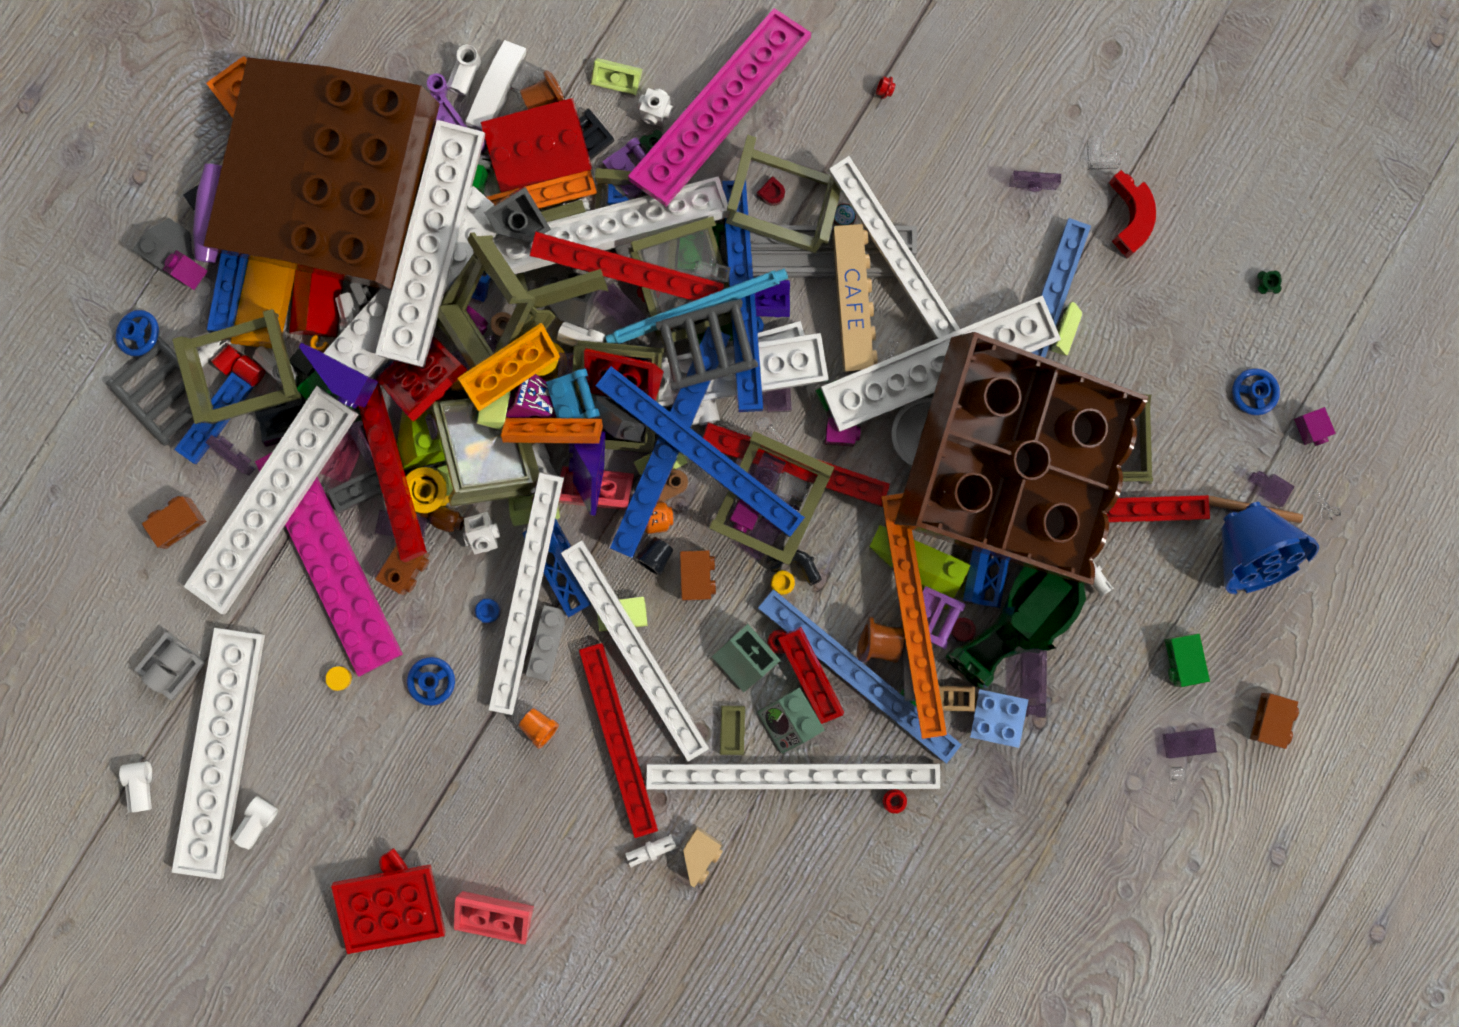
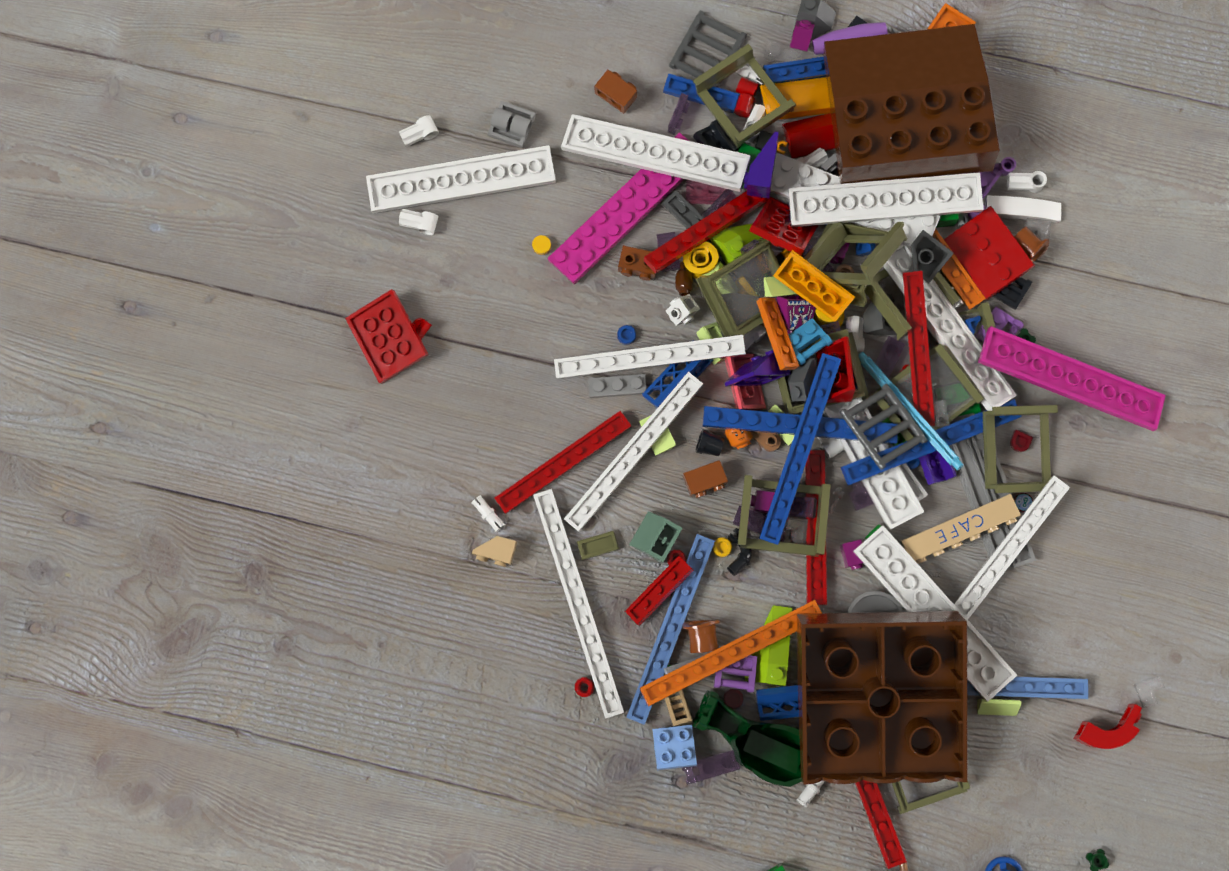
camera: 75 degrees right, 5 degrees down
blue piece [116,310,159,356] -> none
blue piece [407,657,455,706] -> none
coral slope [454,891,534,945] -> none
orange piece [519,708,559,749] -> none
yellowish green slope [591,58,643,95] -> none
white brick [637,88,673,128] -> none
sand green slope [757,687,825,754] -> none
red plate [876,76,896,99] -> none
clear purple plate [1009,171,1061,192] -> none

